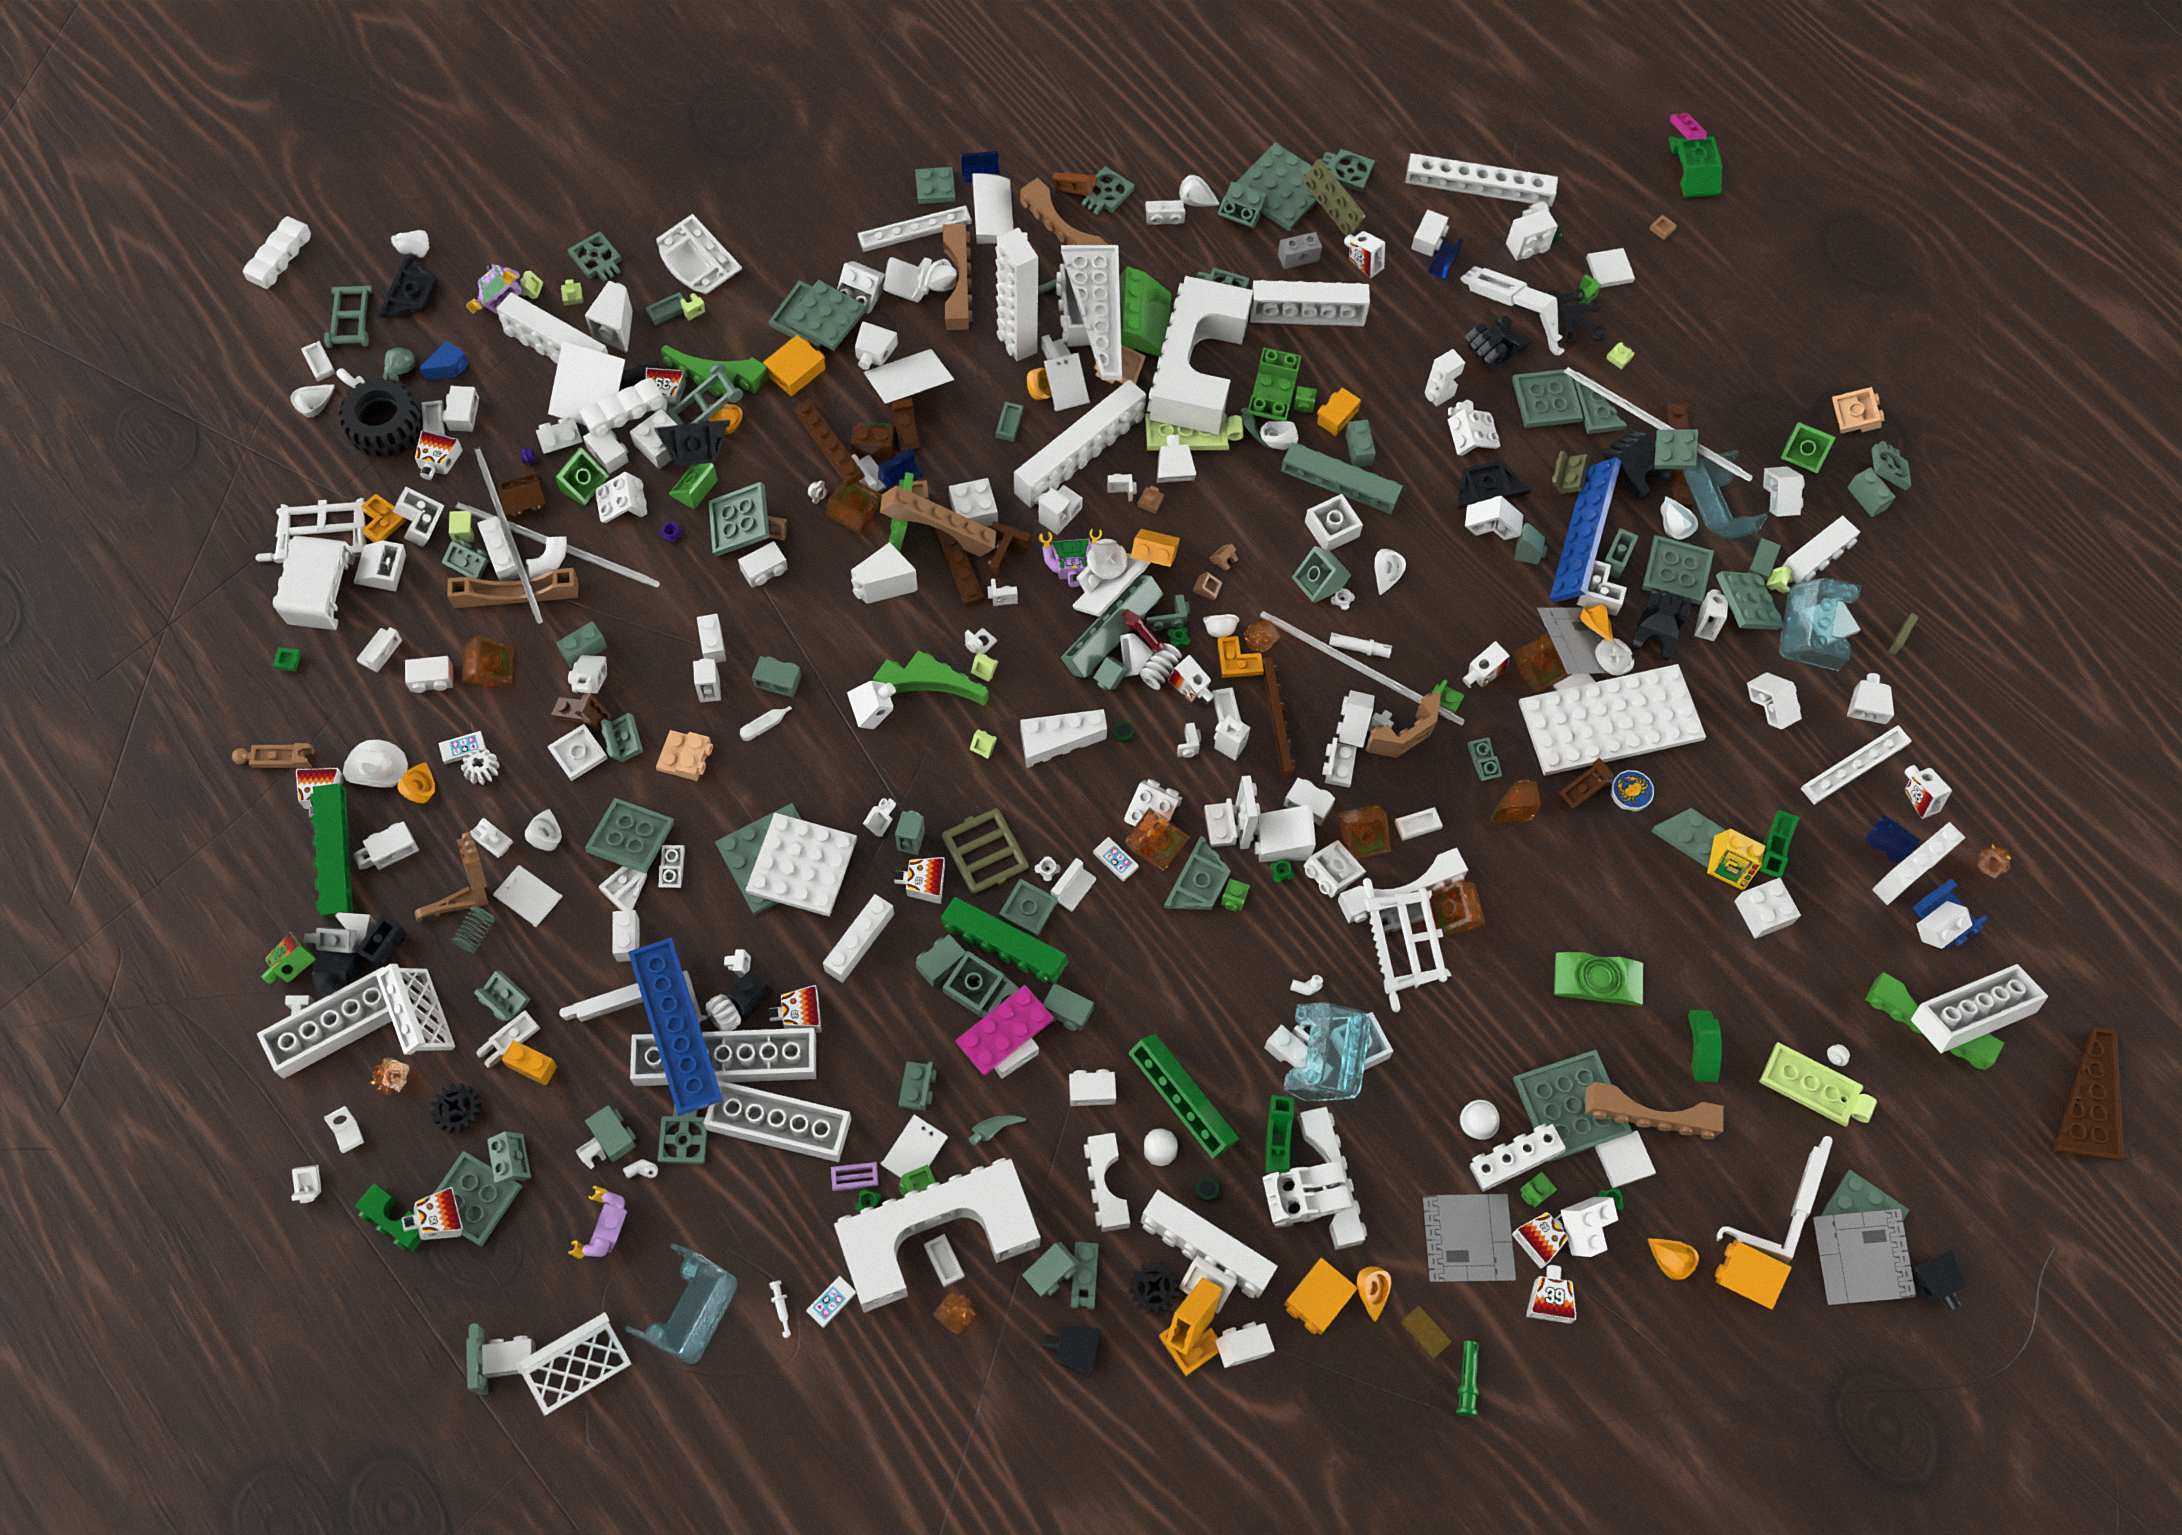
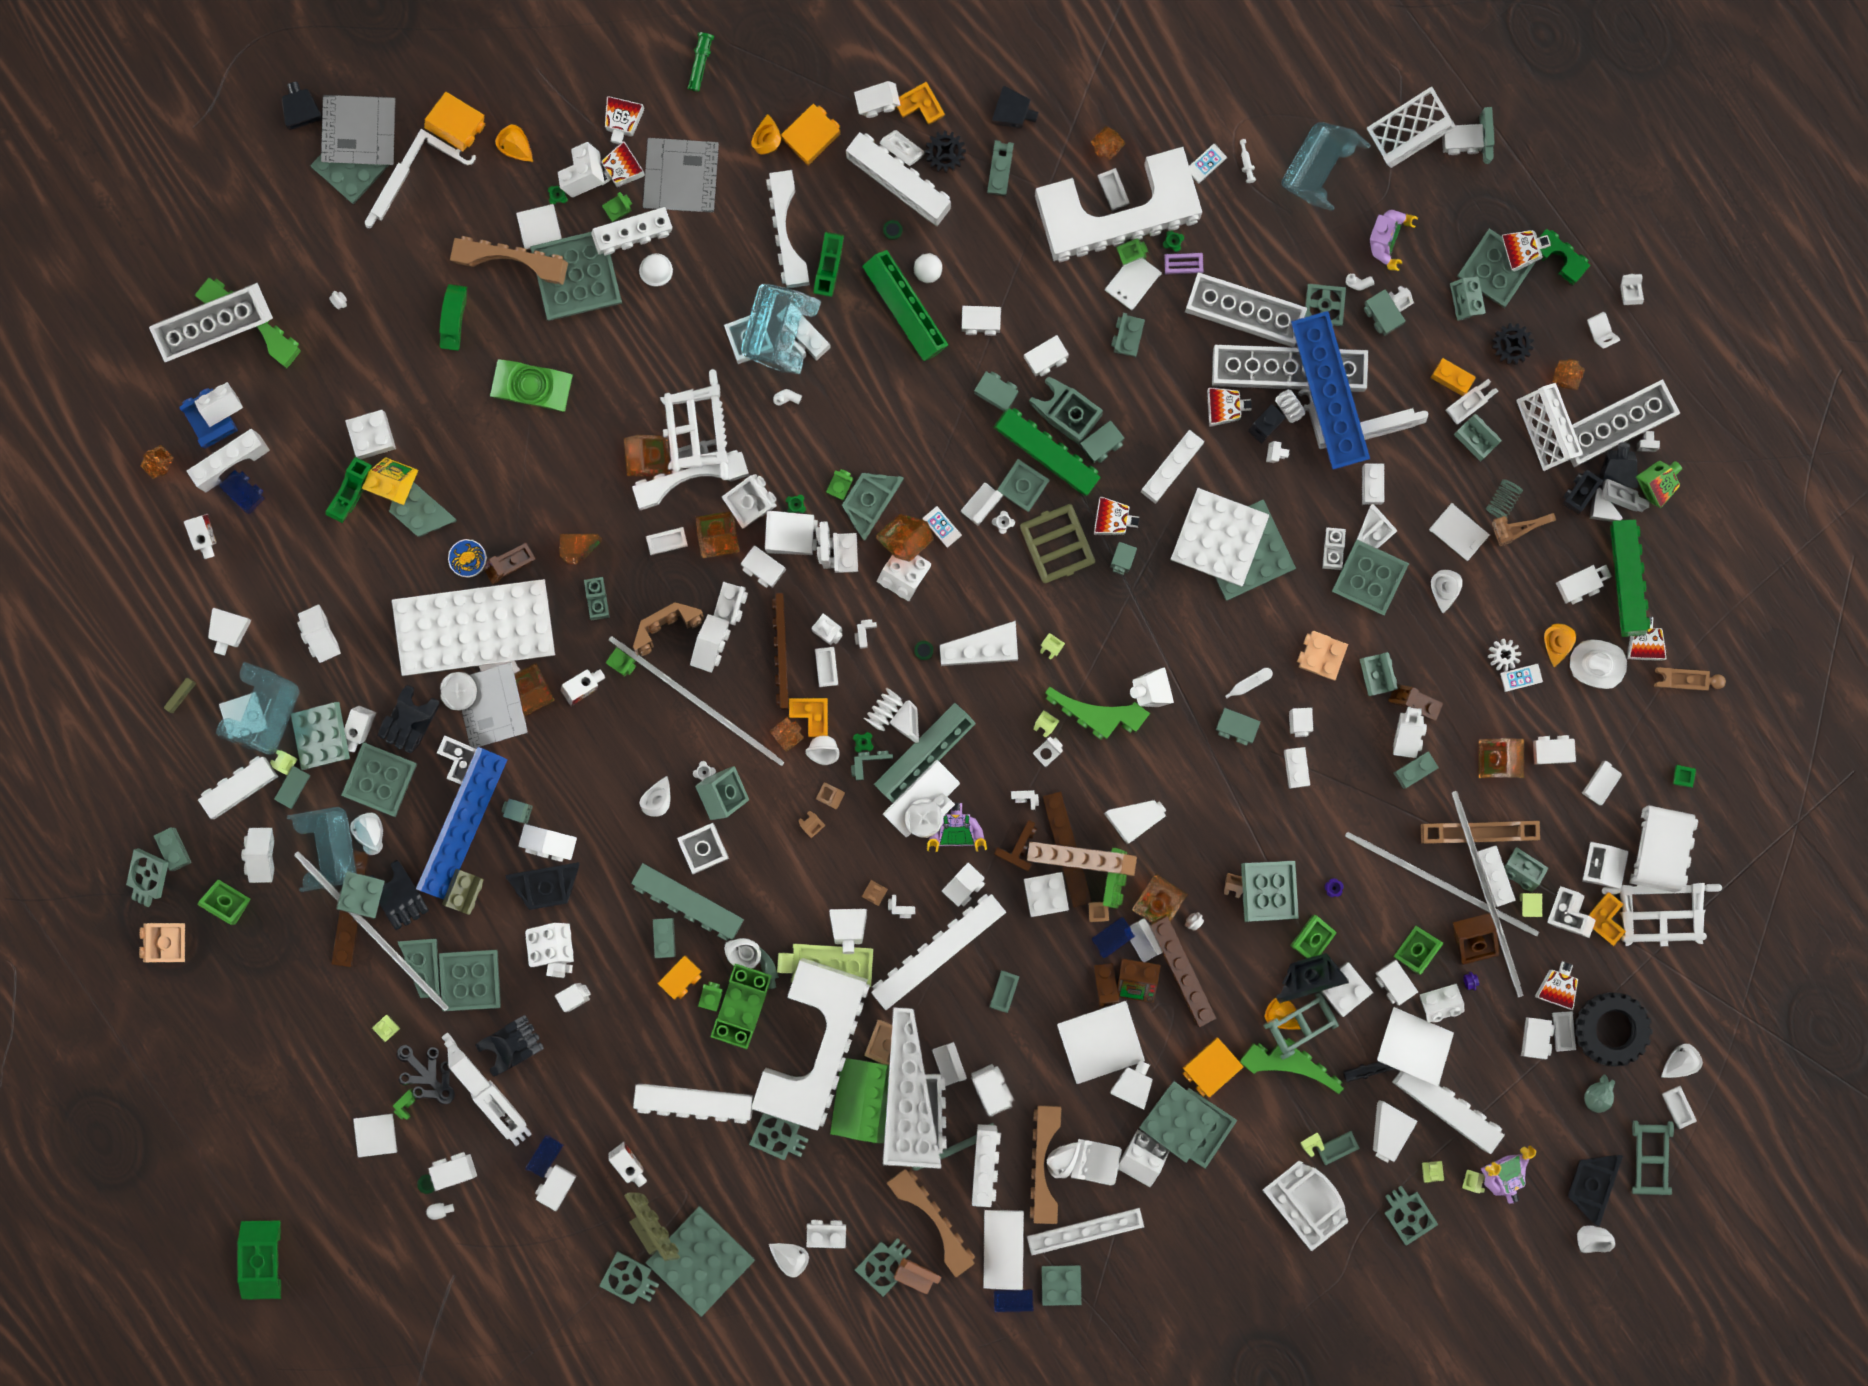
camera: 170 degrees left, 20 degrees up
white brick [243,216,311,289] -> none
white arm [337,368,365,389] -> none
blue slope [420,341,469,380] -> none
white hips [470,818,513,858] -> none
white cylinder [525,537,567,579] -> none
white plate [547,724,608,781] -> none
white brick [579,378,665,437] -> none
white bracket [595,472,647,523] -> none
torso [646,368,686,413] -> none
white brick [738,541,788,588] -> none
white plate [863,798,896,837] -> none
dark pink plate [955,985,1054,1076] -> none
sand green bar [969,1115,1026,1145] -> none
sand green brick [1022,1242,1079,1297] -> none
light orange piece [1027,368,1052,400] -> none
white container [1044,353,1090,411] -> none
white arch [1084,1133,1130,1232] -> none
sand green brick [1093,657,1129,690] -> none
dark red plate [1121,609,1164,653] -> none
light orange brick [1131,529,1180,567] -> none
light orange brick [1166,1277,1222,1355] -> none
white torso [1168,655,1214,705] -> none
sand green brick [1217,181,1267,228] -> none
white connector [1263,1161,1352,1228] -> none
light grey brick [1278,232,1322,269] -> none
white pin [1329,632,1392,658] -> none
white tile [1368,710,1394,732] -> none
clear yellow plate [1401,1306,1451,1359] -> none
white brick [1405,154,1558,207] -> none
light orange piece [1580,604,1613,642] -> none
sand green brick [1604,528,1638,579] -> none
medium nougat tile [1650,215,1677,240] -> none
dark pink tile [1670,113,1707,140] -> none
yellowish green hinge [1759,1042,1877,1127] -> none
white plate [1801,725,1912,805] -> none
reddish brown wing [2053,1027,2124,1161] -> none

